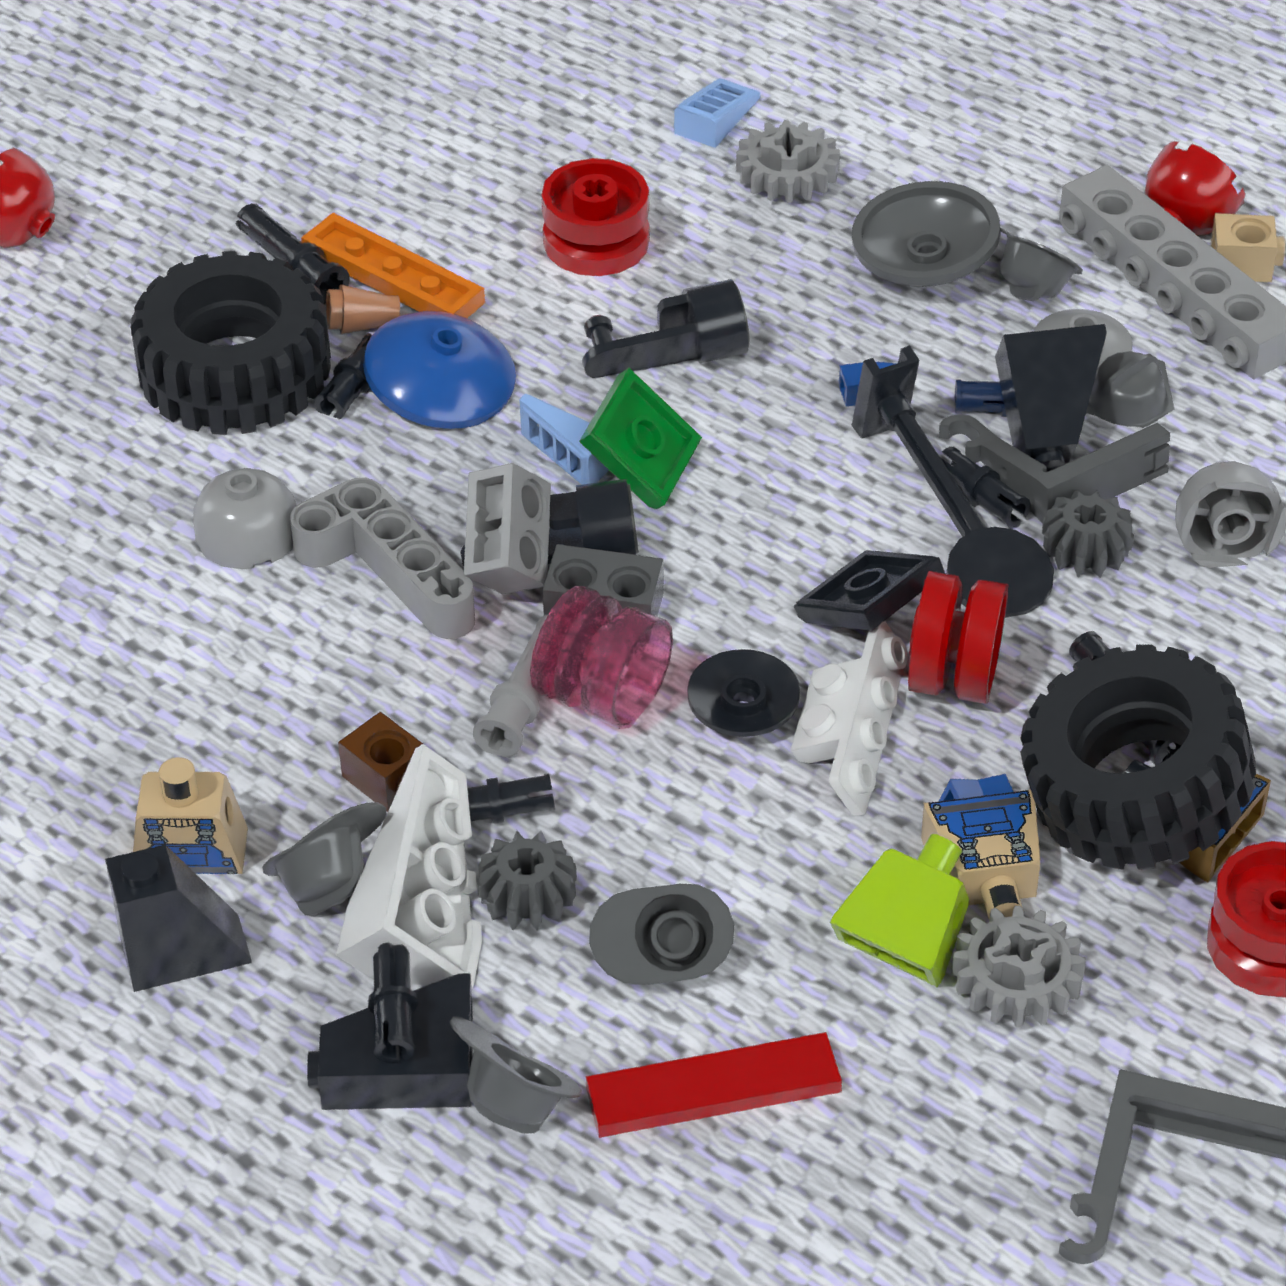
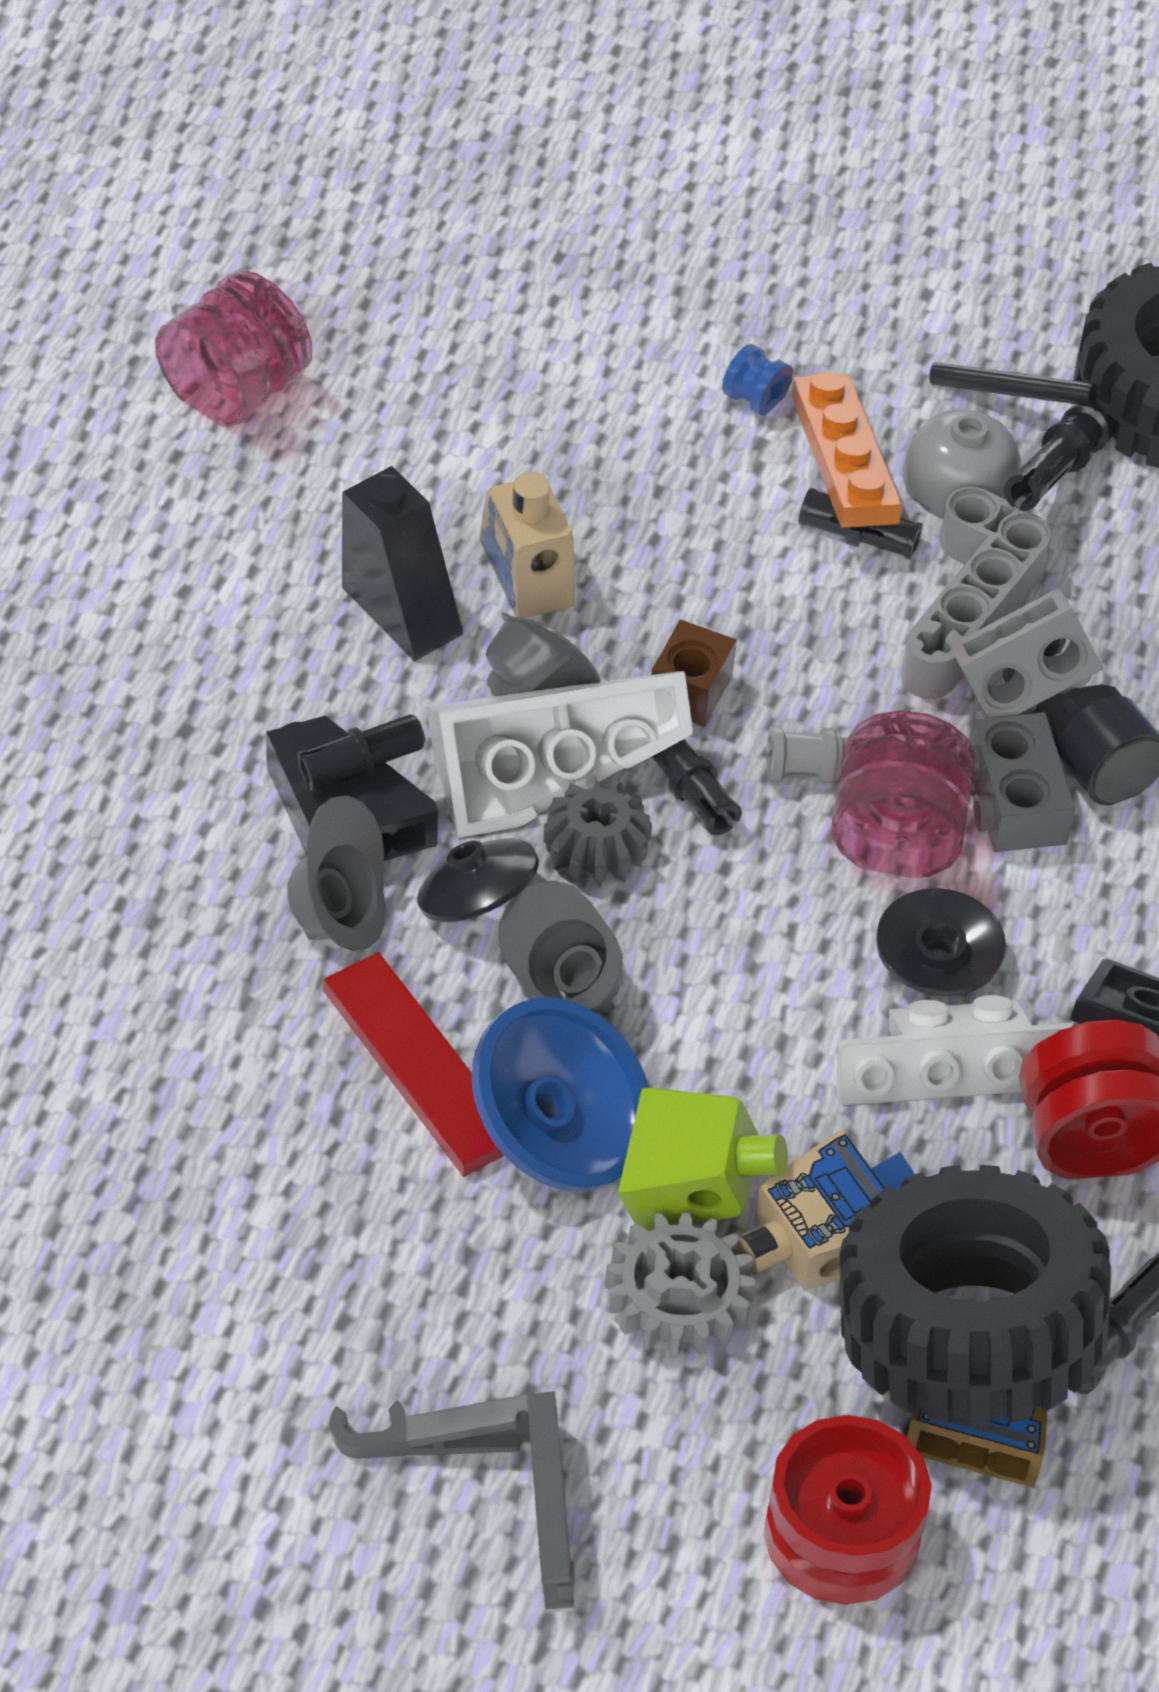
camera: 65 degrees right, 5 degrees up
none -> black dish [417,838,539,922]
none -> blue dish [472,997,649,1192]
none -> blue wheel [722,344,794,416]
none -> plate [791,372,902,528]
none -> black pin [798,488,923,560]
none -> black bar [929,362,1097,407]
none -> black pin [1004,405,1112,511]

